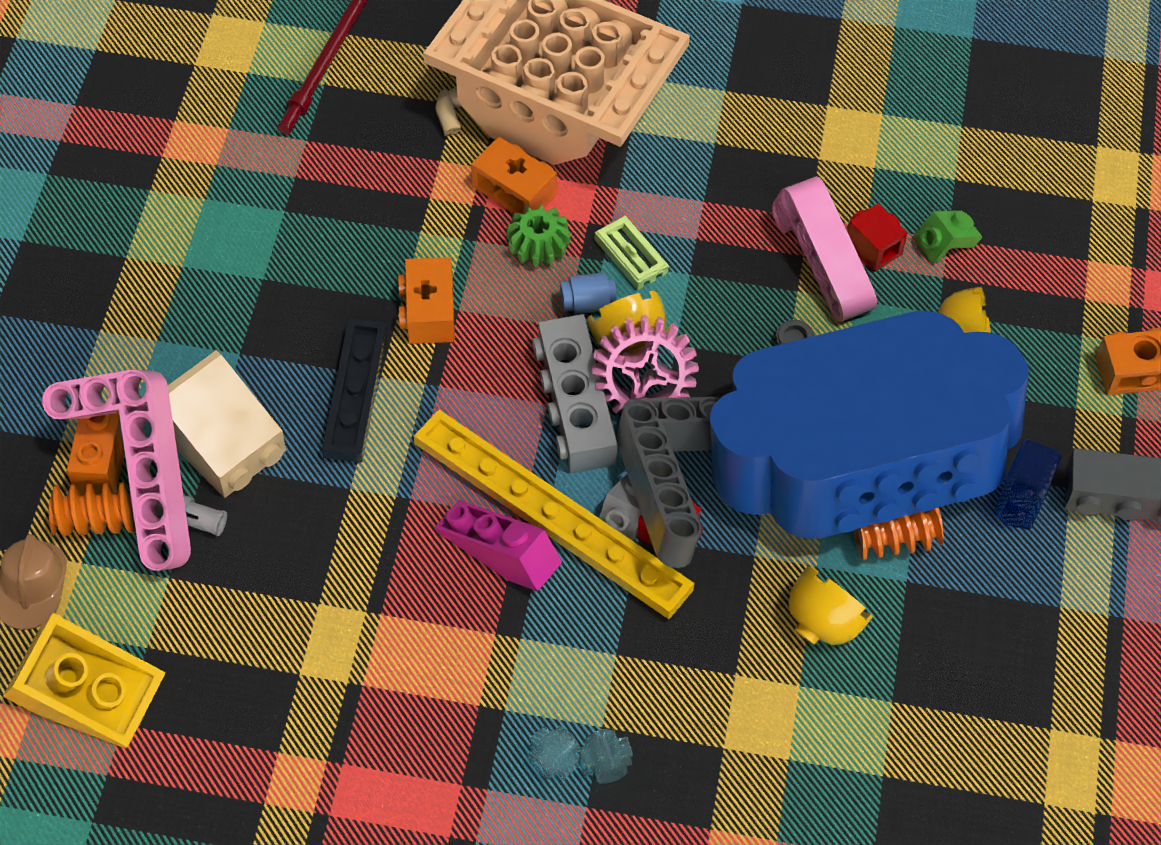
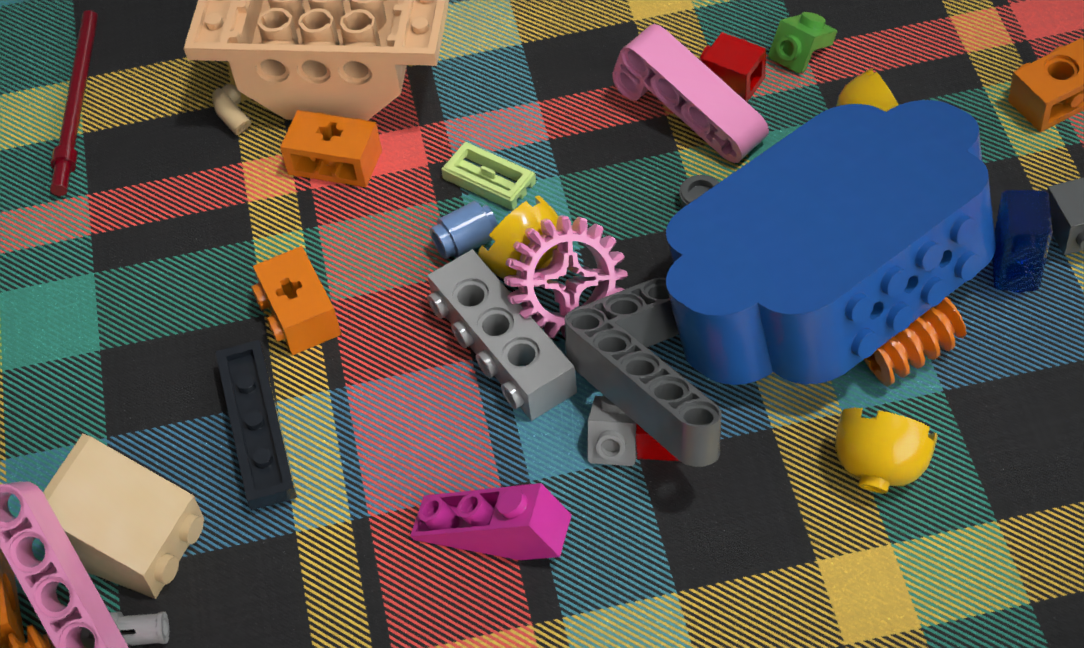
camera: 15 degrees left, 5 degrees down
yellow plate [414,409,694,619] -> none
bright green gear [507,203,571,269] -> none

